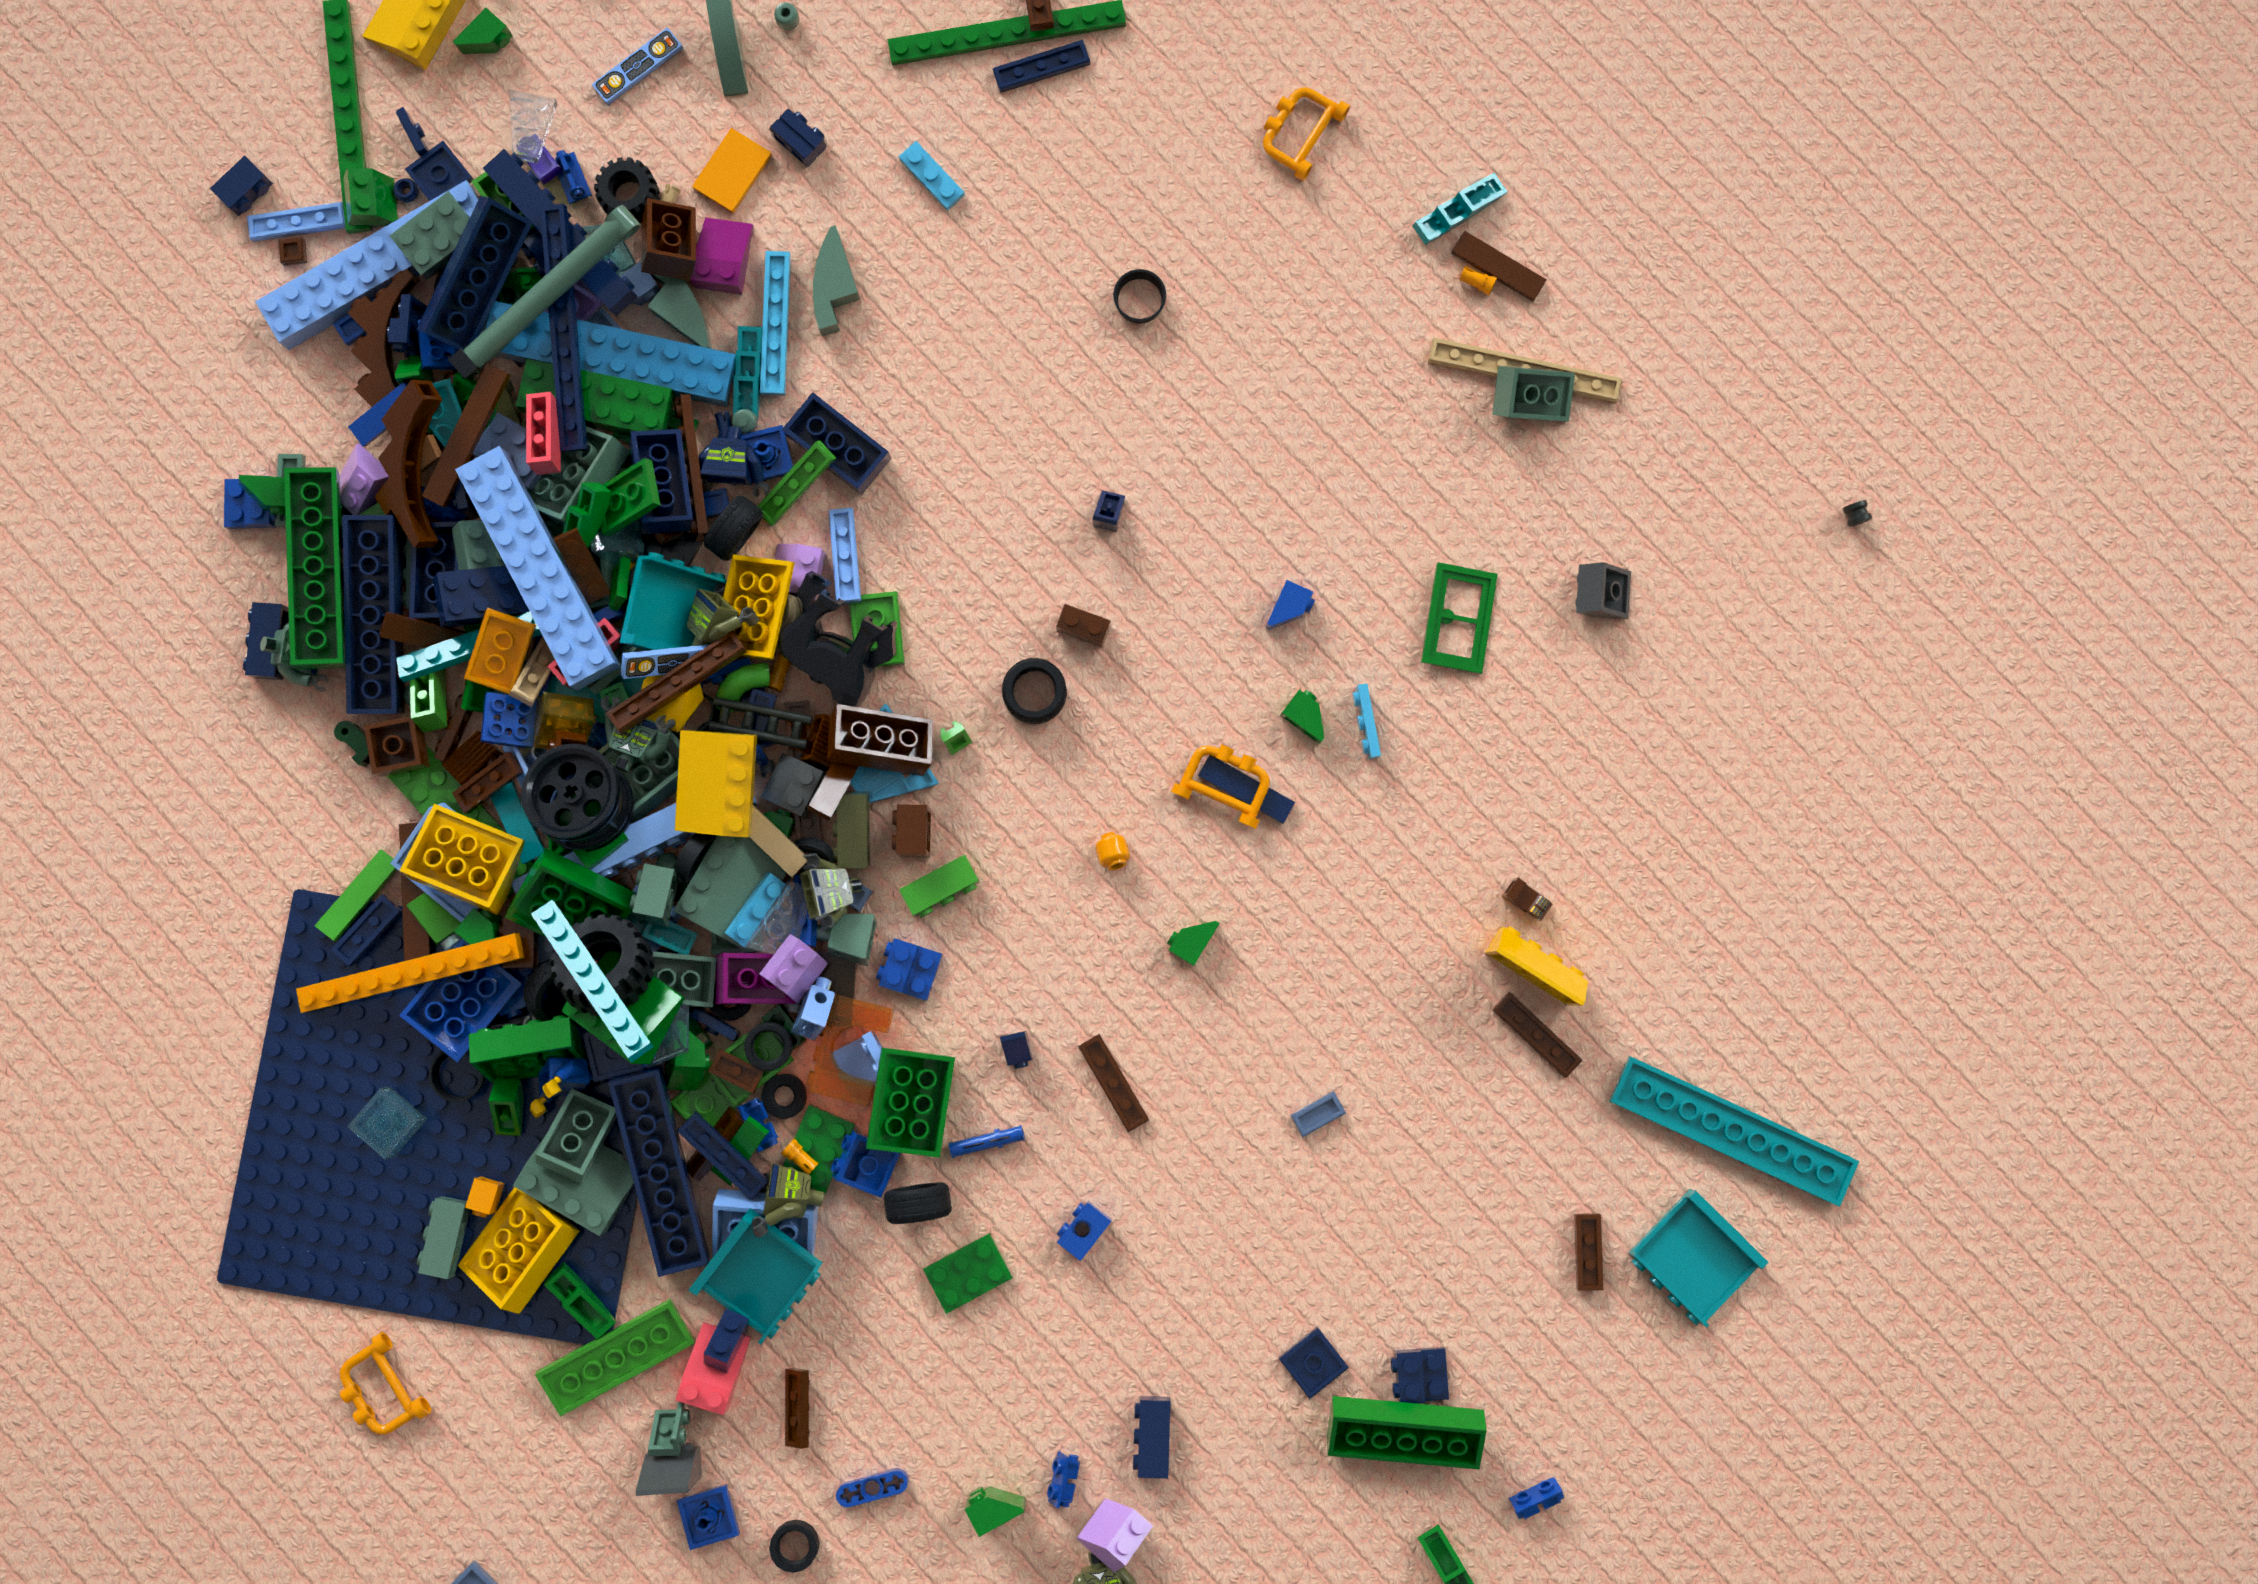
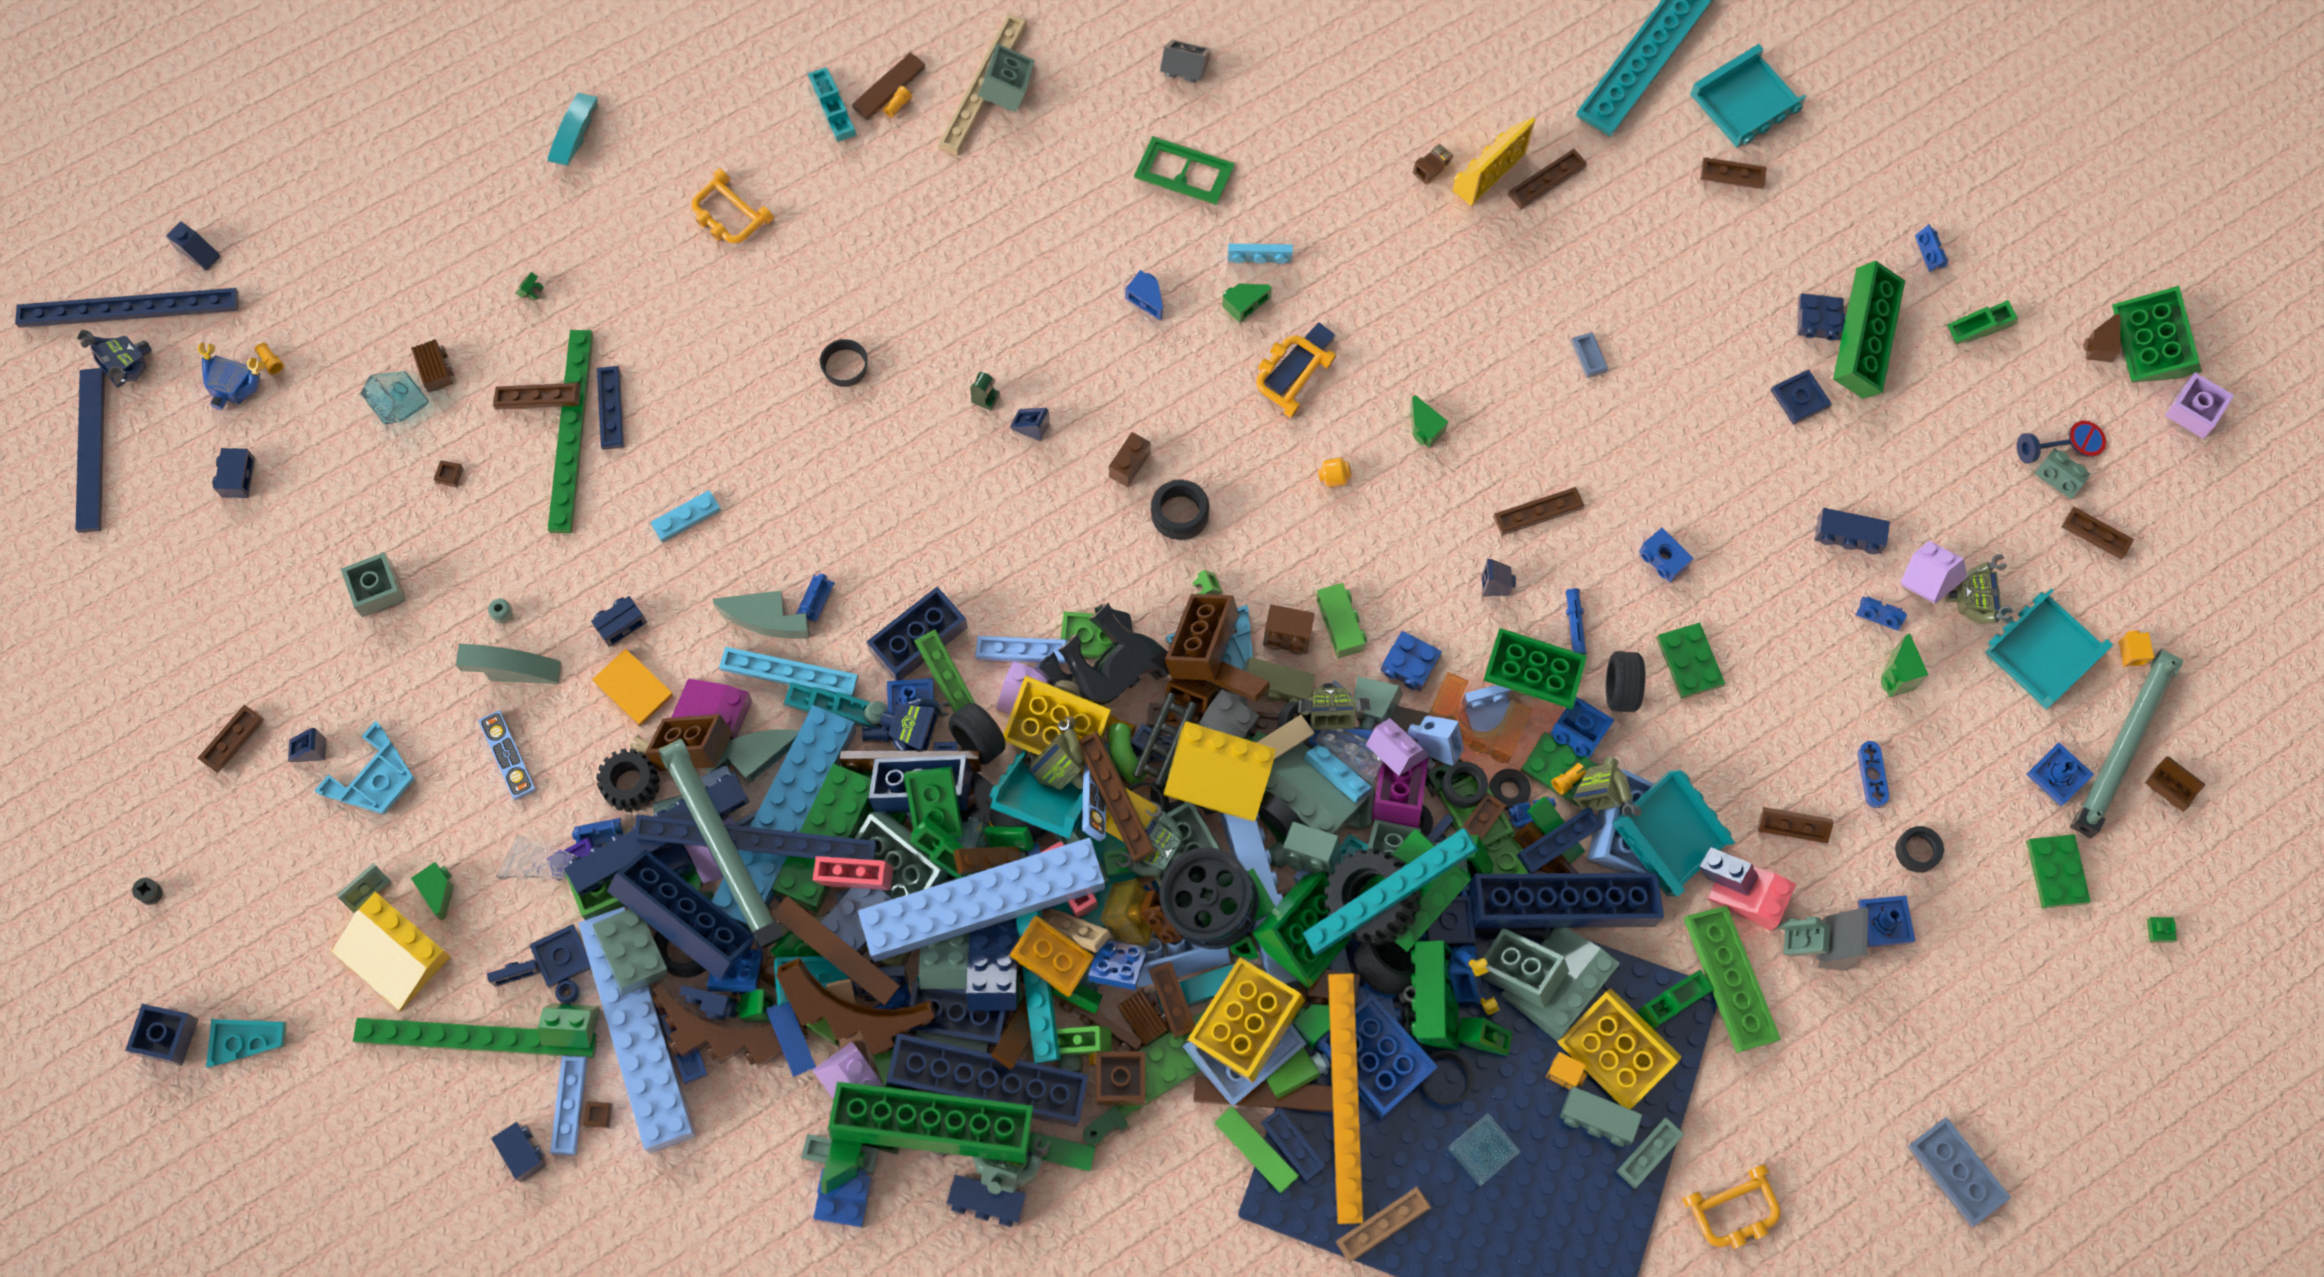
camera: 80 degrees left, 15 degrees down
none -> blue hinge [796,573,835,622]
none -> dark green leg [970,372,1000,411]
none -> green tile [1028,1132,1096,1172]
none -> medium nougat tile [1336,1187,1431,1263]
none -> sand green plate [1616,1118,1684,1189]

